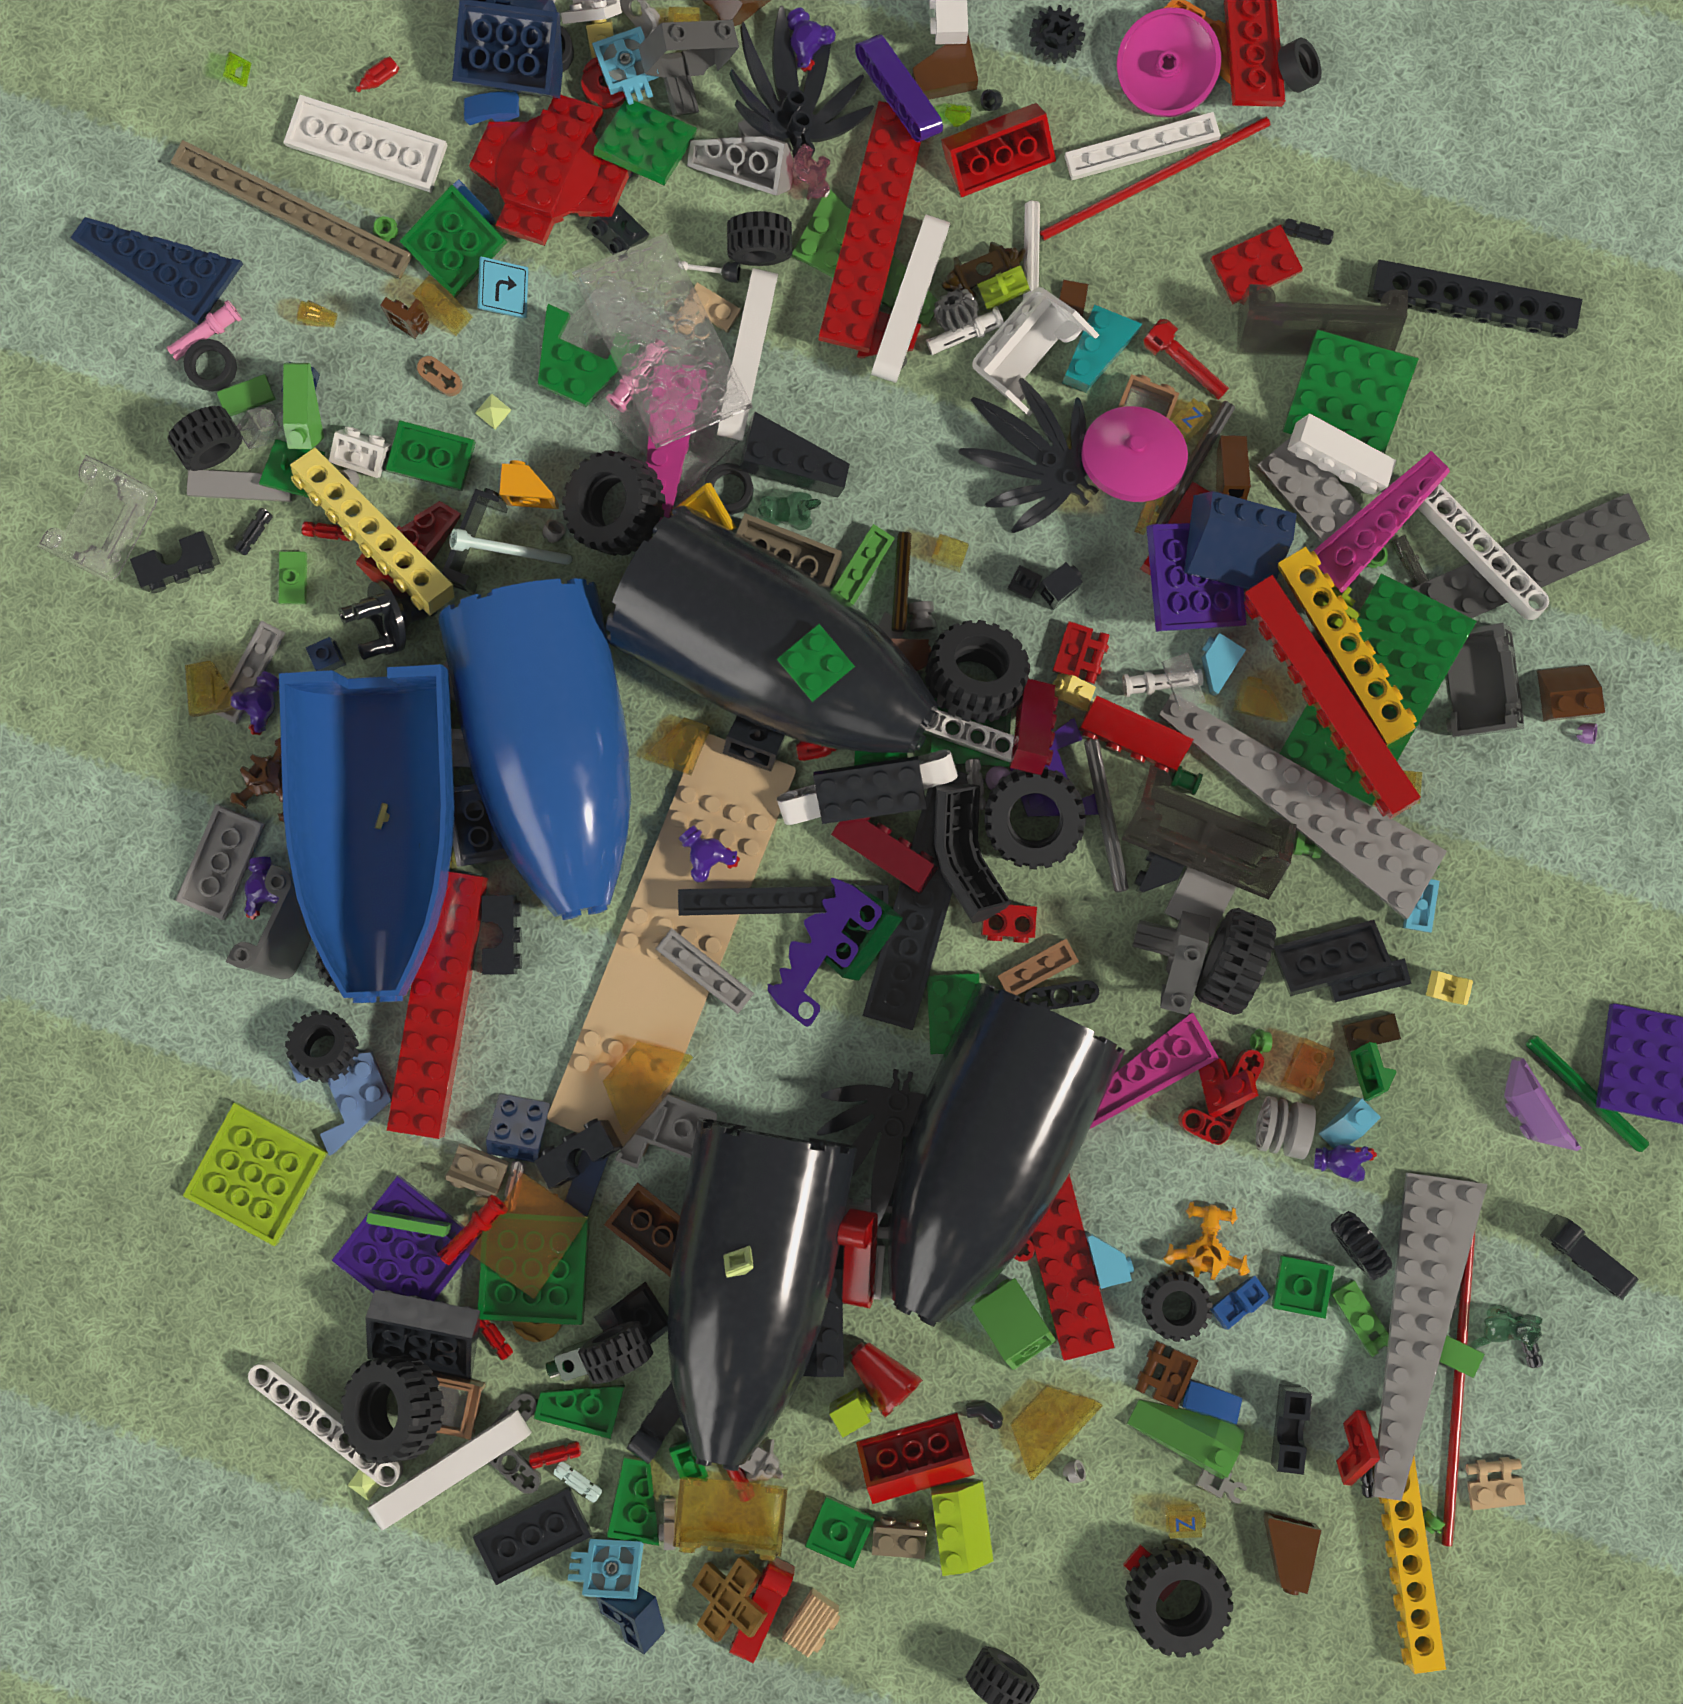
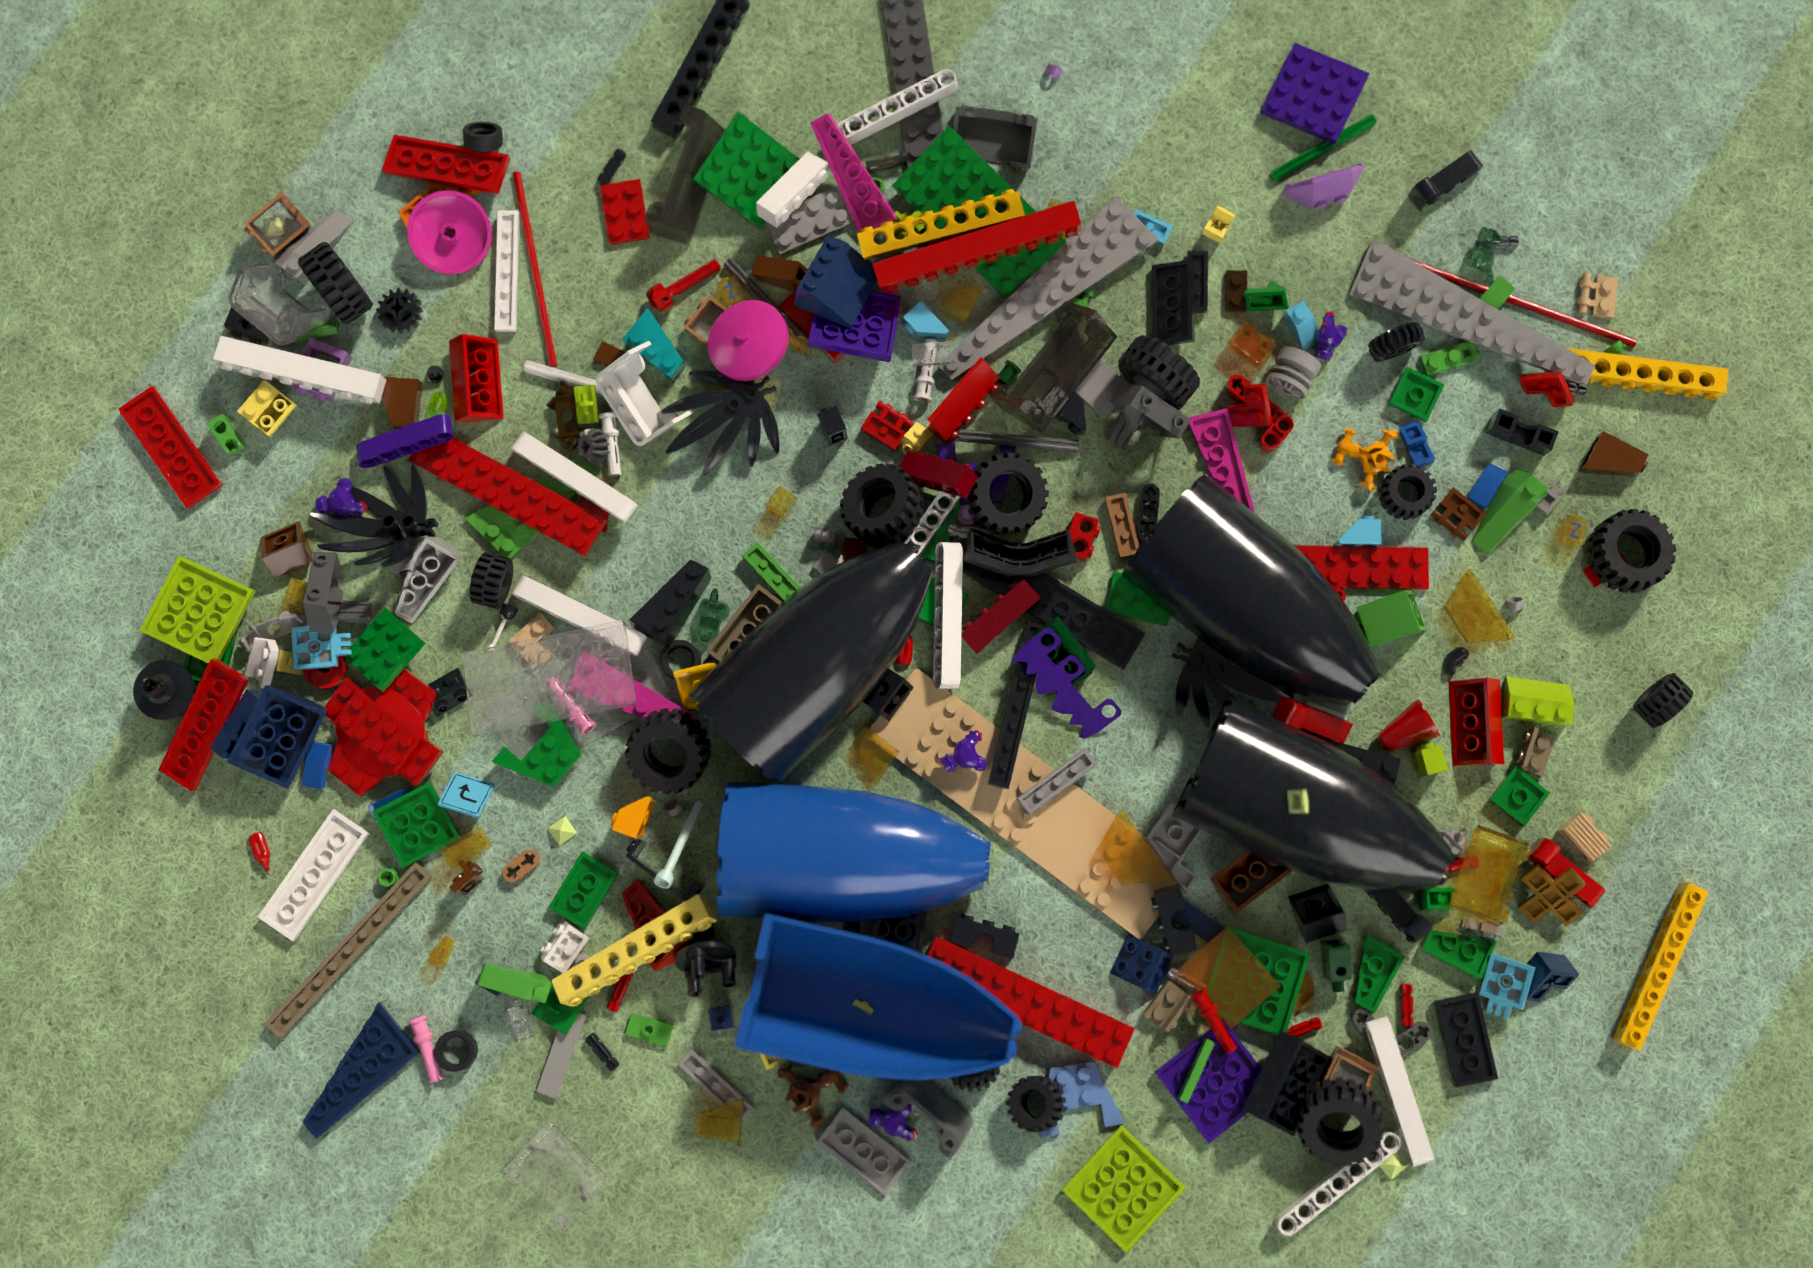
camera: 75 degrees left, 5 degrees down
black arch [130,530,221,593] -> none
black tyre [167,406,243,471] -> none
bright green tile [217,374,276,417] -> none
clear neon green slope [223,51,252,87] -> none
dark purple animal [231,671,279,735] -> none
light aqua axle [553,1461,602,1503] -> none
black tyre [578,1321,654,1384] -> none
green plate [777,624,855,702] -> none
clear pink animal [791,144,831,200] -> none
black plate [813,756,927,824] -> none
dark brown axle [891,531,912,632] -> none
black tile [1007,565,1043,600] -> none
bright green plate [1250,1029,1273,1054] -> none
reddish brown slope [1537,665,1605,722] -> none

